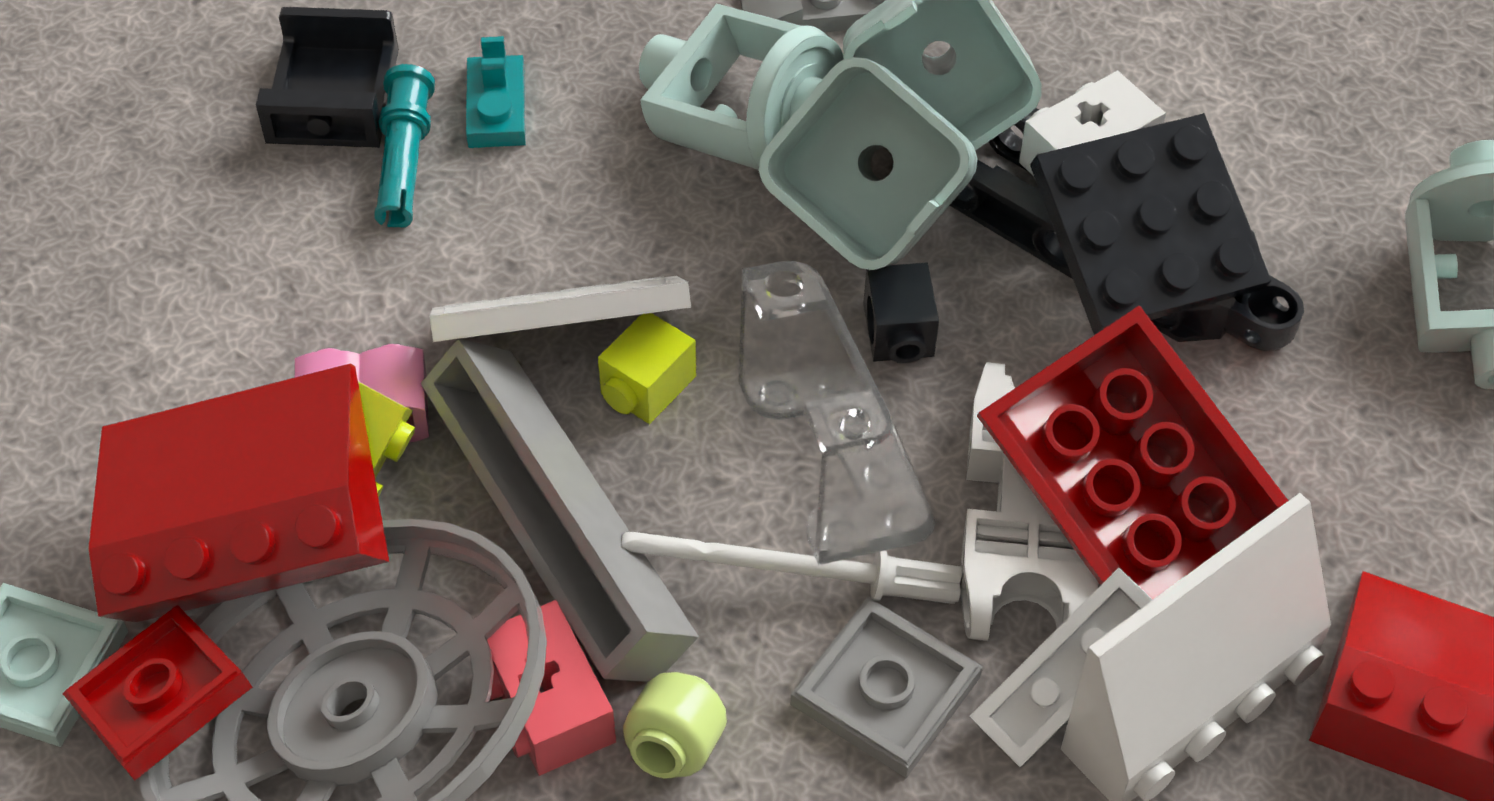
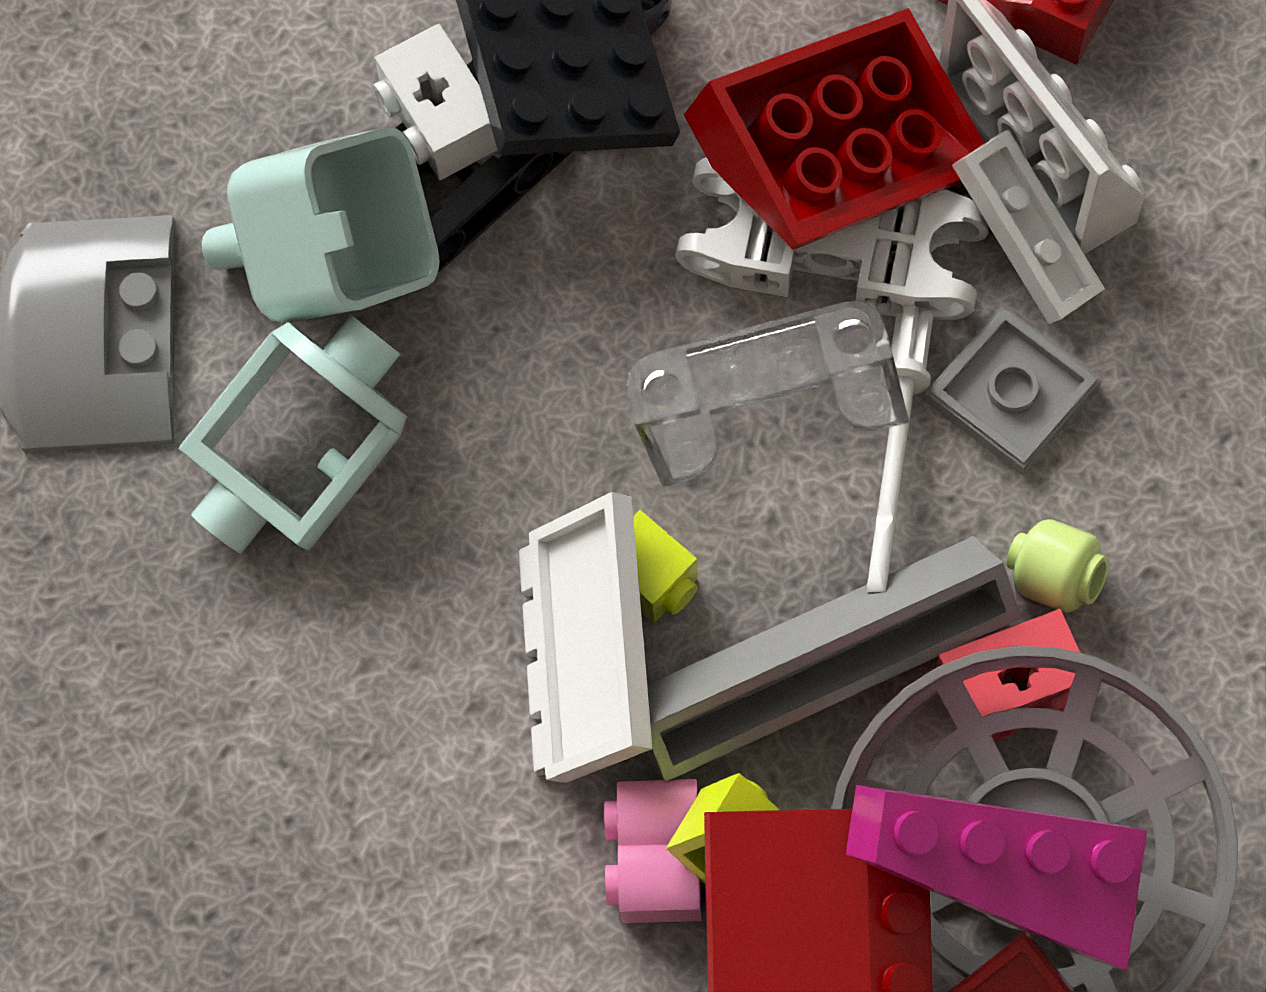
camera: 80 degrees left, 15 degrees up
black panel [256,7,399,148] -> none
teal pin [374,64,435,228] -> none
teal plate [466,36,526,148] -> none
light aqua piece [759,57,977,270] -> none
black brick [863,262,939,363] -> none
none -> dark pink wedge [846,785,1147,971]

